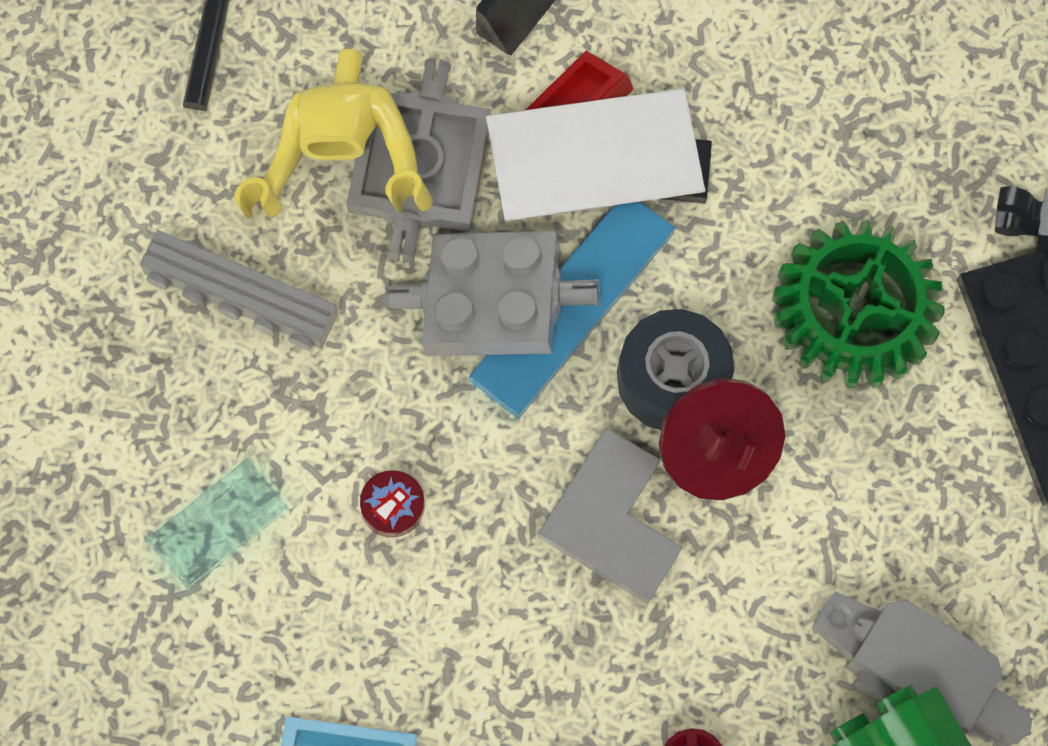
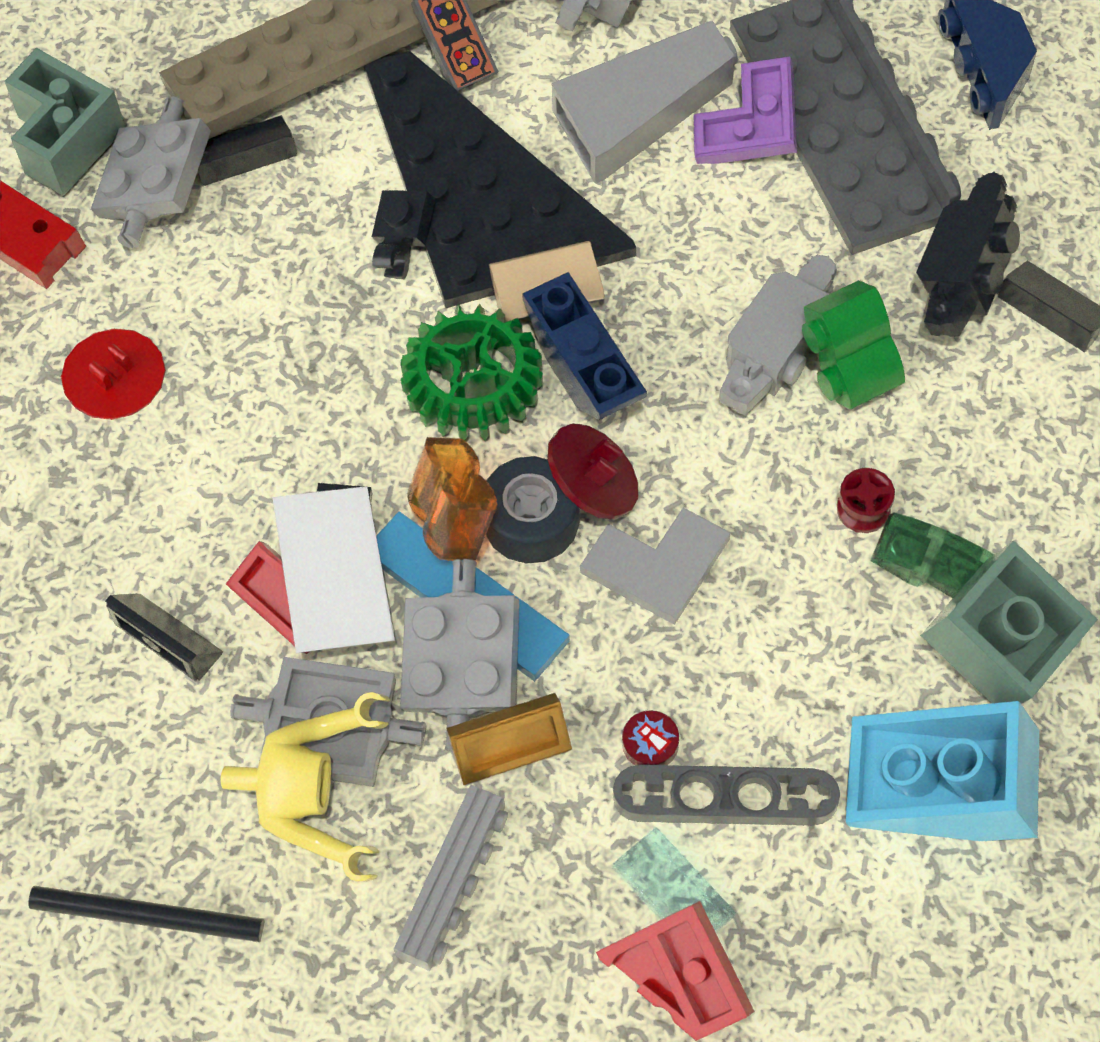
camera: 85 degrees left, 10 degrees down
none -> clear orange brick [407,437,497,561]
none -> pearl gold tile [446,693,572,785]
none -> tan slope [489,241,605,321]
none -> dark blue slope [522,272,647,420]
none -> wing [596,901,755,1041]
none -> dark grey beam [613,765,840,826]

